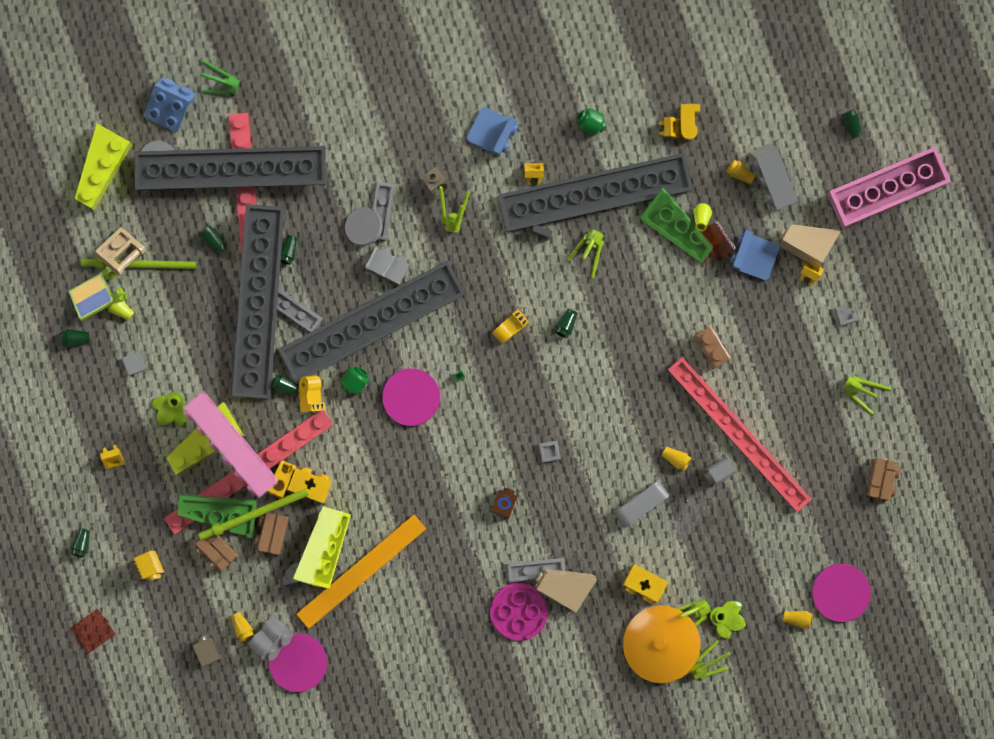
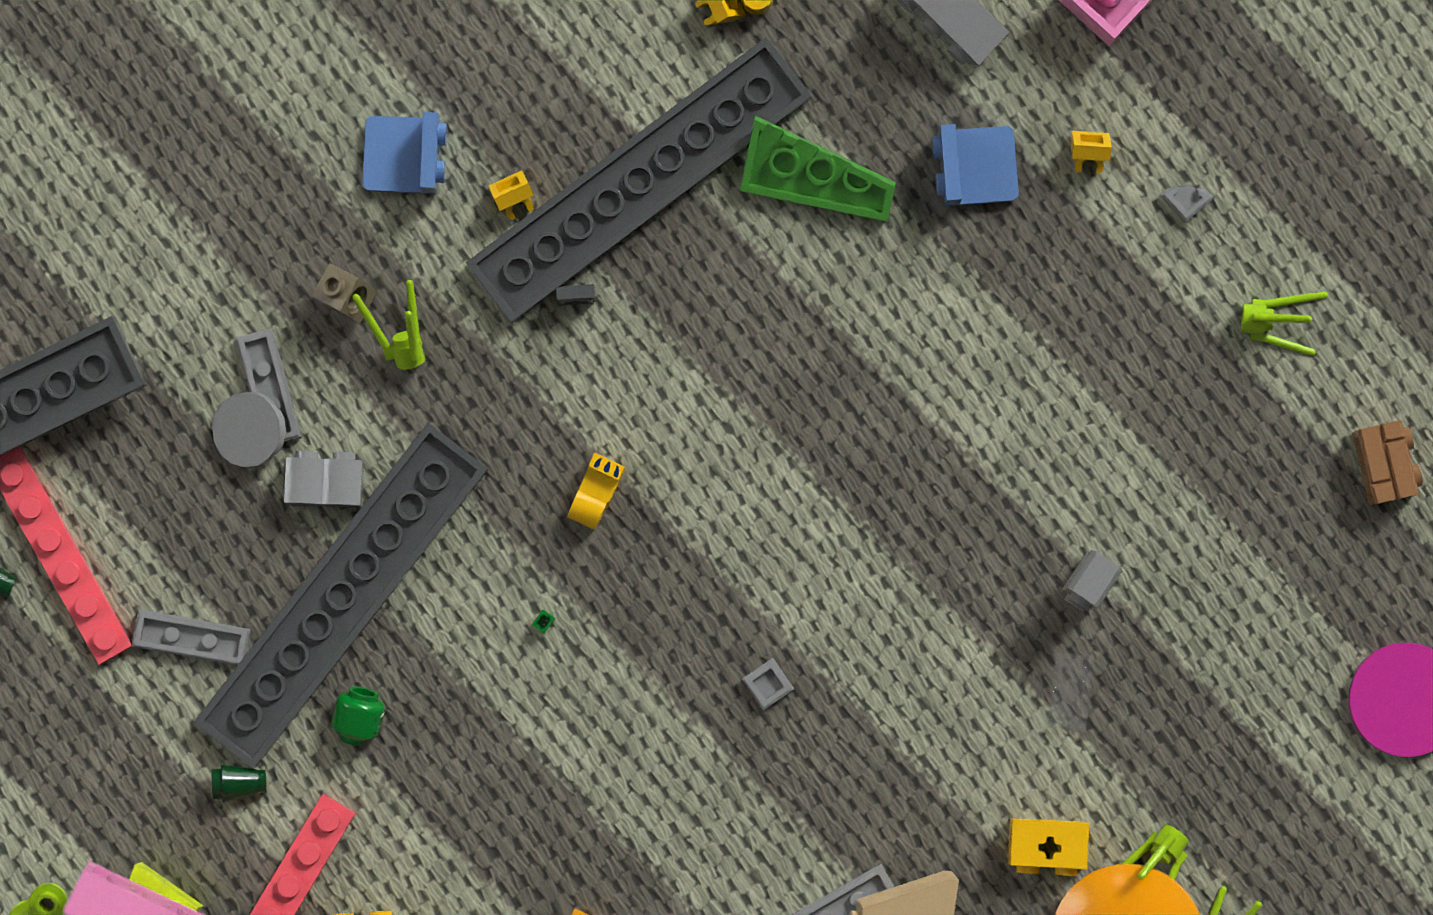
camera: 25 degrees left, 0 degrees up
dark grey plate [232,204,285,399] -> none
dark green cone [280,235,297,265] -> none
yellow leg [299,376,326,412] -> none
dark pink tile [382,368,440,426] -> none
reddish brown brick [492,487,517,518] -> none
dark green cone [554,308,578,338] -> none
lime plant [566,229,604,279] -> none
green head [576,108,606,136] -> none
light grey beam [614,480,670,528] -> none
yellow cone [662,447,691,471] -> none
coral plate [668,357,812,512] -> none
neon yellow cone [693,203,712,231] -> none
medium nougat brick [693,326,731,370] -> none
clear red piece [702,220,736,261] -> none
lime plate [710,601,746,639] -> none
yellow cone [726,159,756,185] -> none
tan slope [779,224,840,269] -> none
yellow cone [783,611,812,630] -> none

